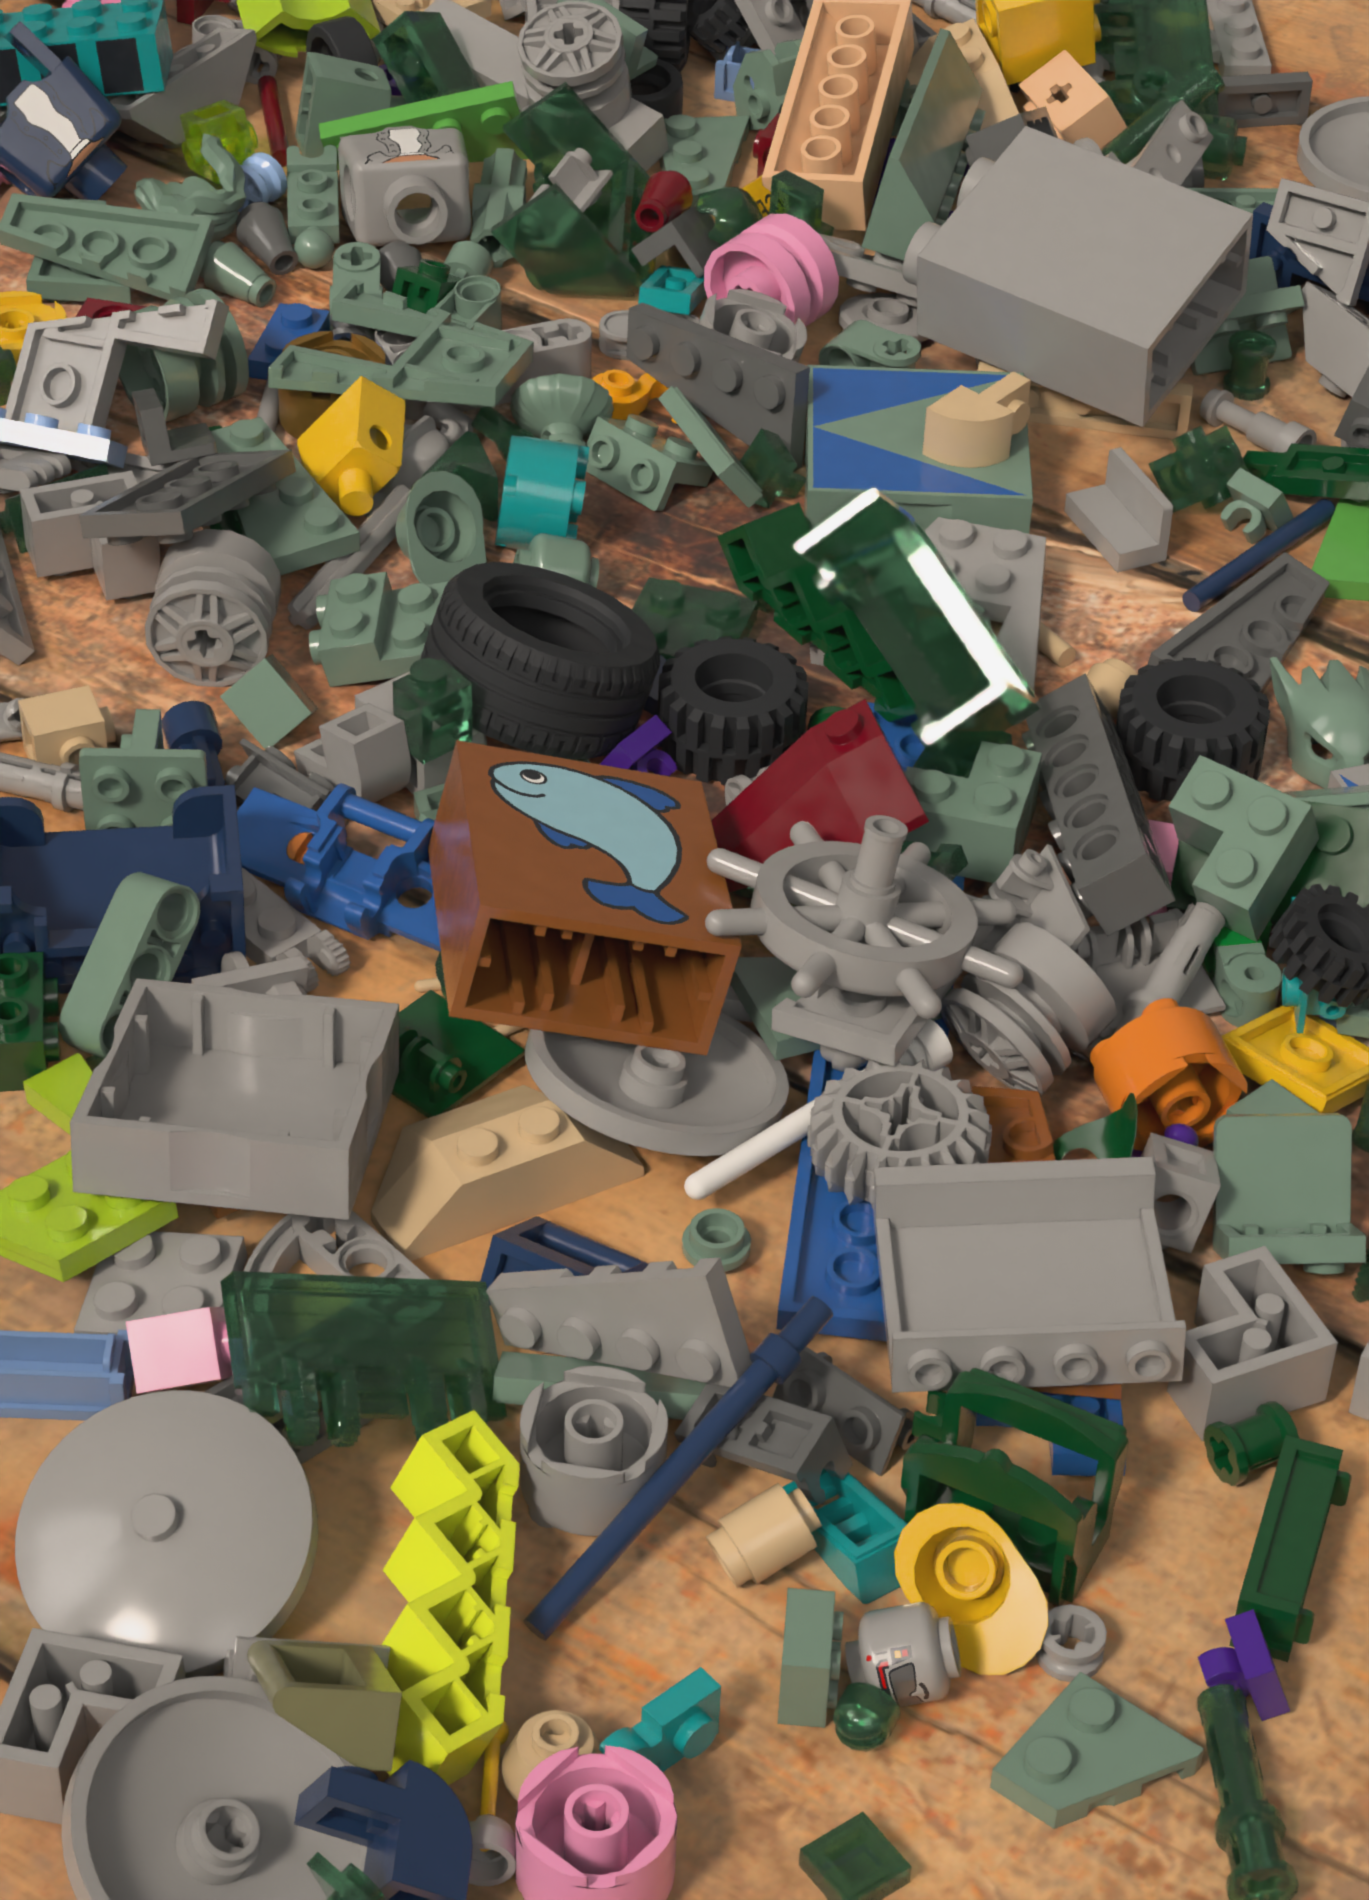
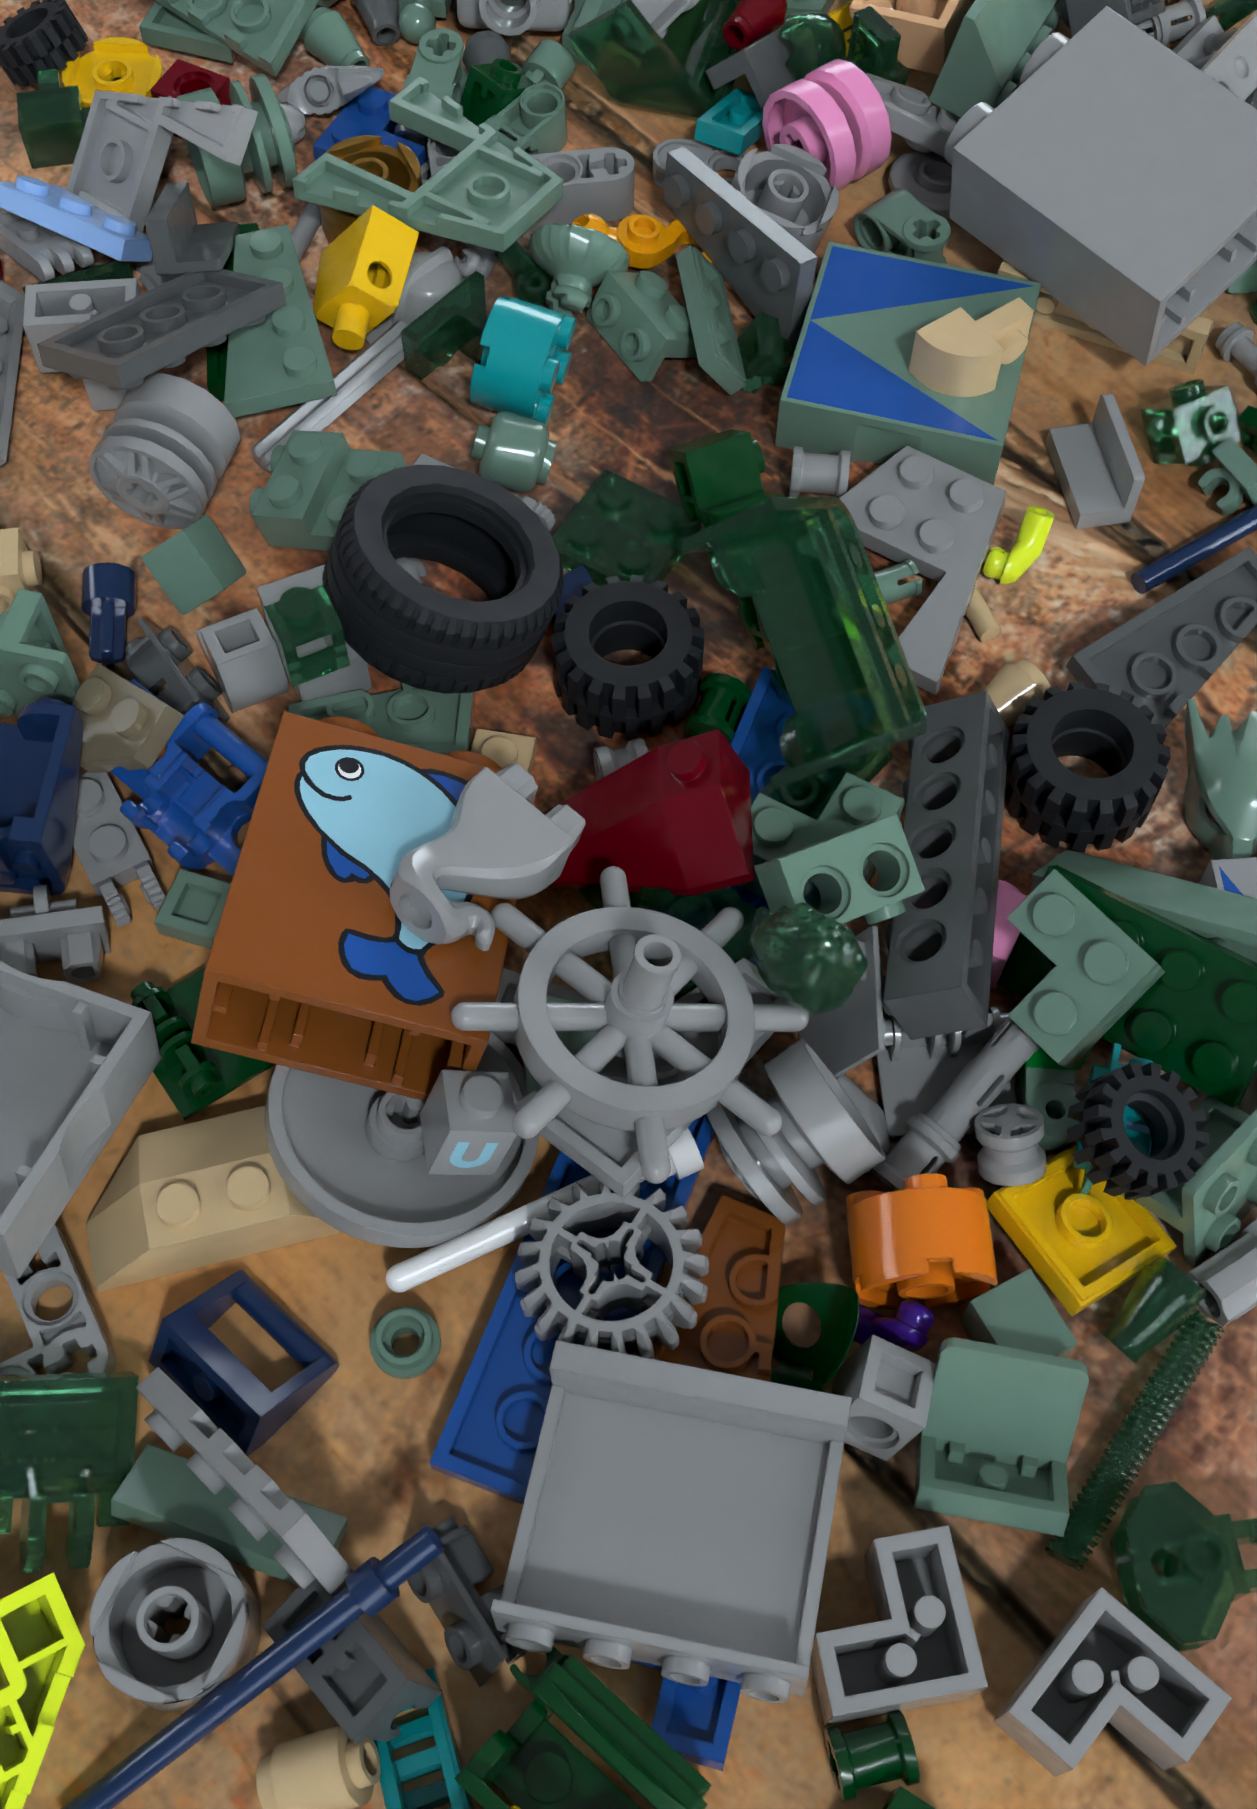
camera: 15 degrees right, 20 degrees up
sand green piece [395,471,487,585] -> none
dark purple tile [600,715,677,776] -> none
none -> dark tan wing [71,663,184,773]
none -> sand green plate [154,869,231,949]
none -> light grey hair [276,65,385,115]
none -> light grey hips [390,763,586,951]
none -> light grey brick [420,1070,517,1176]
none -> clear green hair [749,902,868,1015]
none -> sand green brick [754,814,925,948]
none -> light grey wheel [975,1103,1047,1187]
none -> neon yellow arm [982,506,1055,585]

